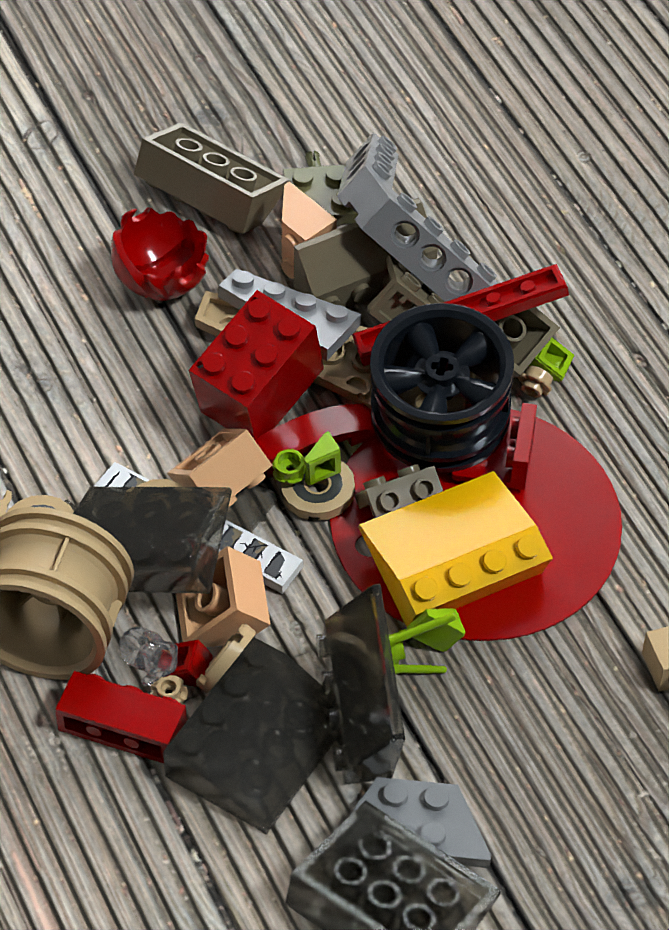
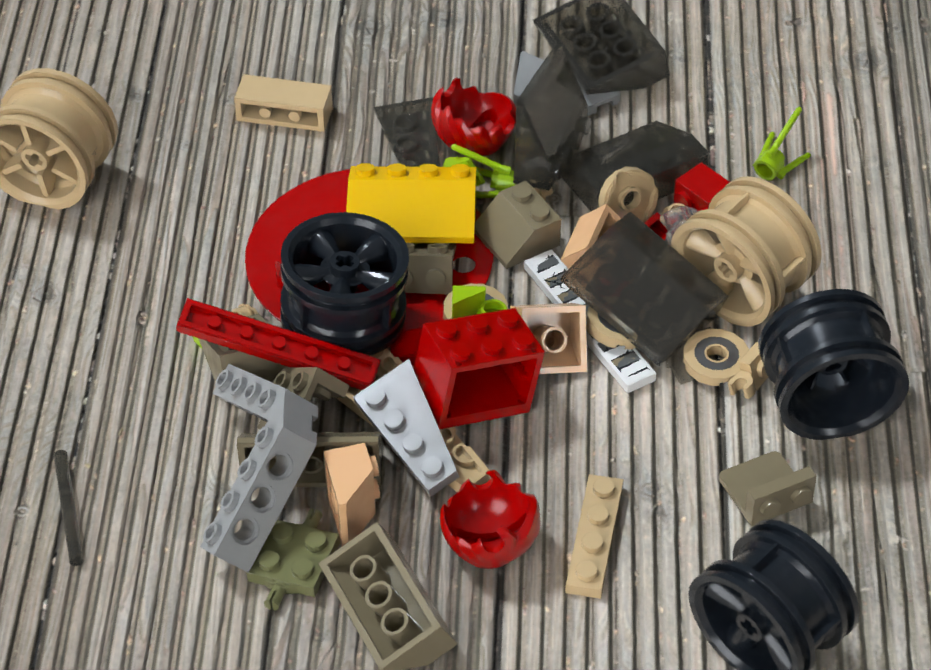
camera: 150 degrees left, 5 degrees down
none -> clear smoke bar [53,450,84,566]
none -> clear smoke wing [374,97,441,167]
none -> red piece [431,77,519,156]
none -> dark tan slope [475,181,562,269]
none -> tan plate [565,474,624,599]
none -> lime plant [753,107,811,180]

